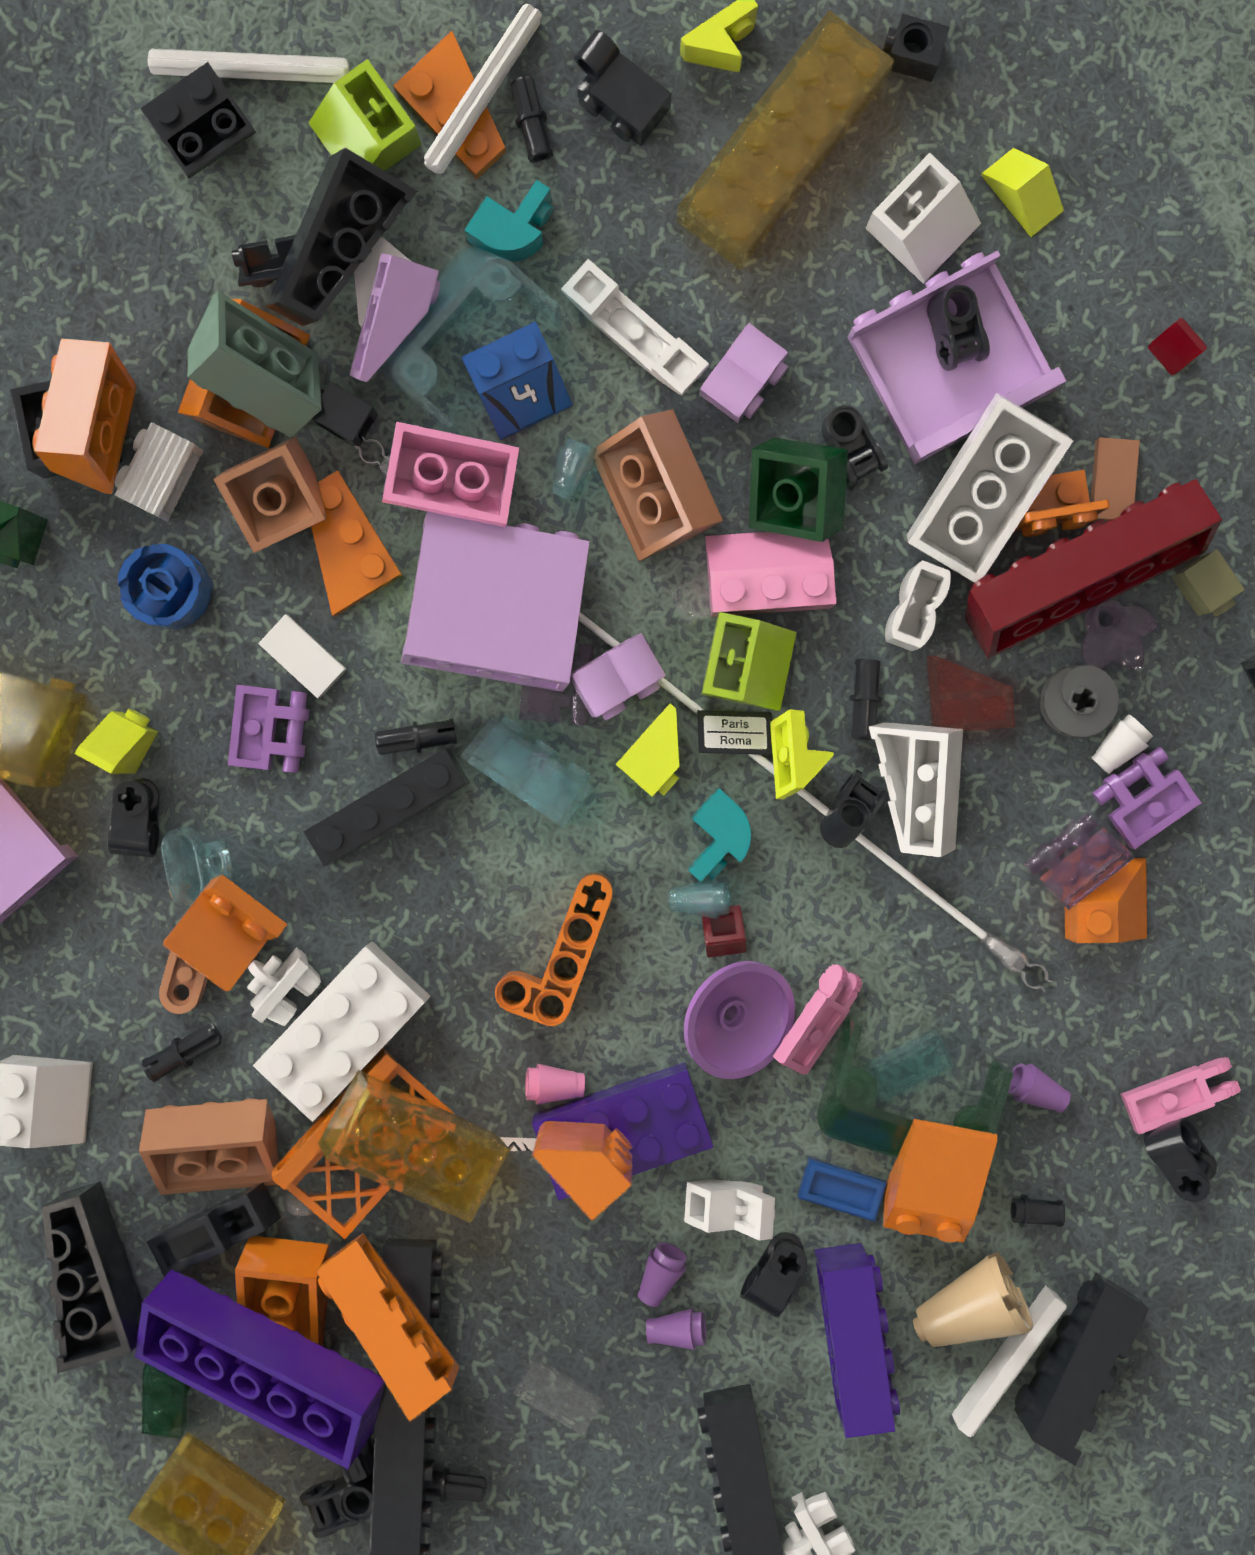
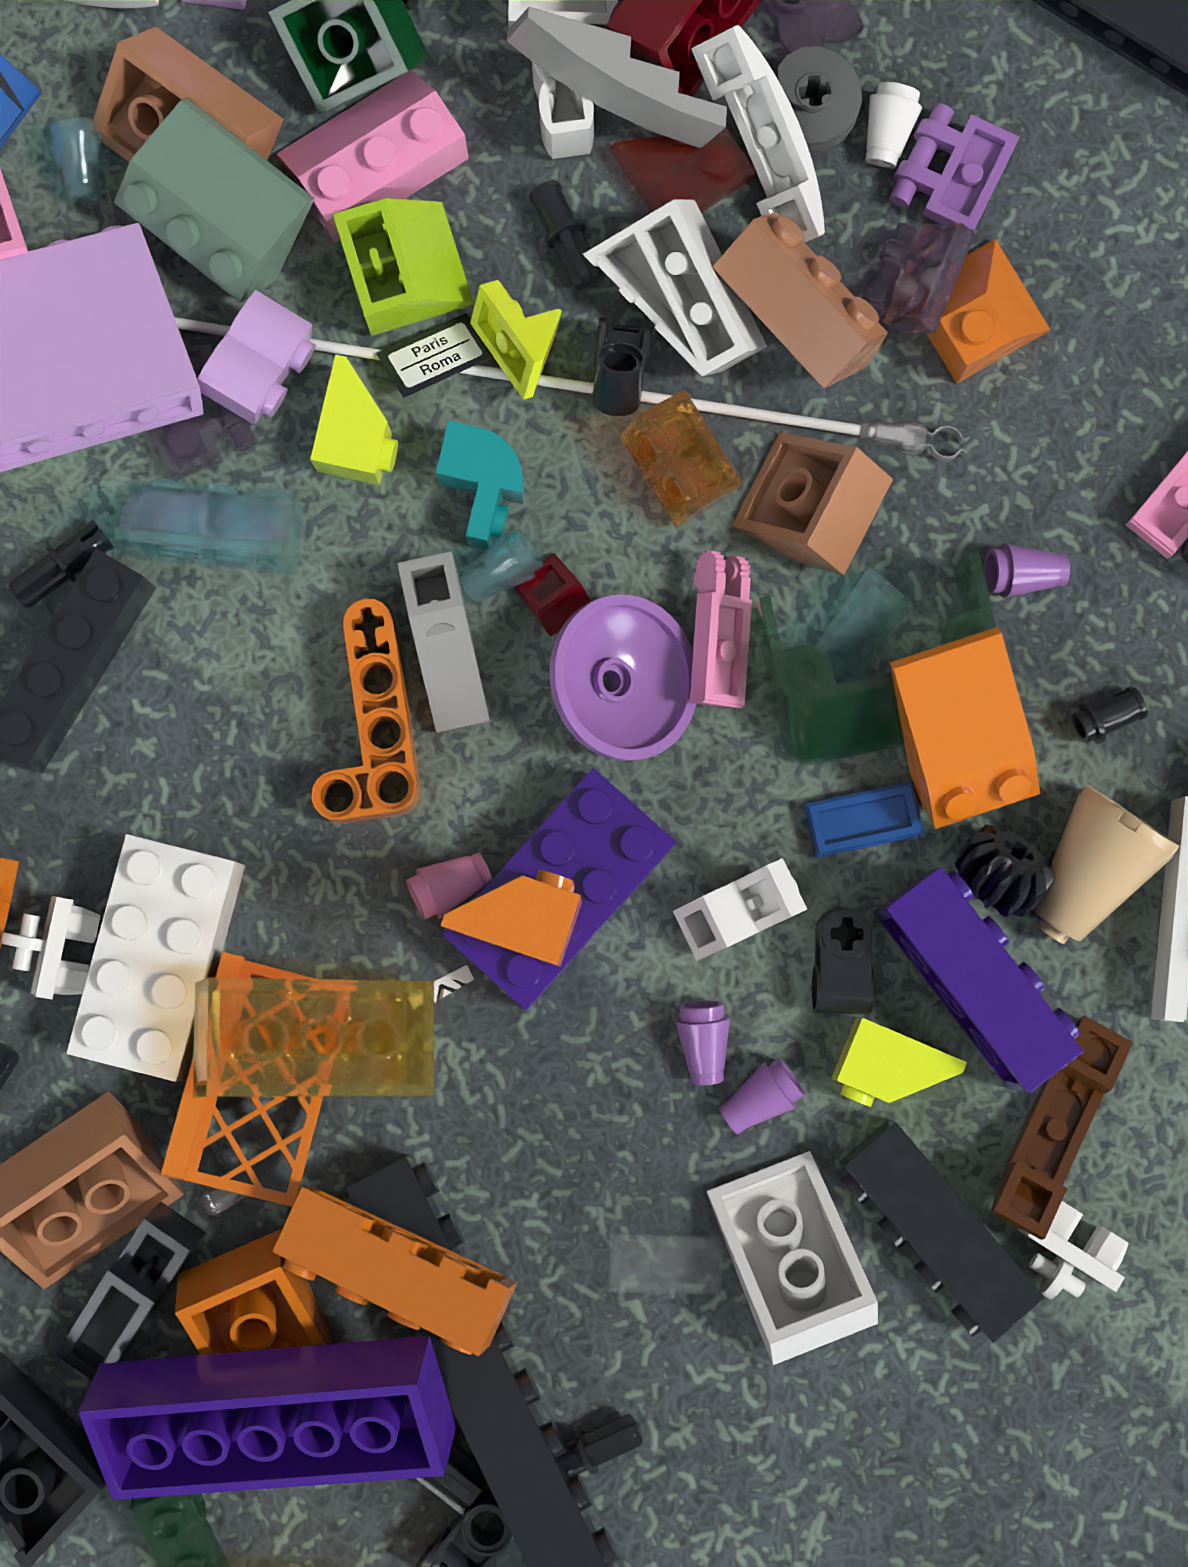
camera: 30 degrees left, 5 degrees down
none -> sand green slope [114,98,315,303]
none -> light grey slope [397,551,490,733]
none -> light grey slope [507,6,727,148]
none -> clear orange brick [619,389,743,528]
none -> white slope [691,25,825,242]
none -> white slope [707,1151,878,1365]
none -> nougat slope [713,212,888,389]
none -> nougat slope [732,432,893,575]
none -> neon yellow slope [831,1017,967,1107]
none -> black gear [954,824,1055,917]
none -> reddish brown slope [991,1015,1133,1240]

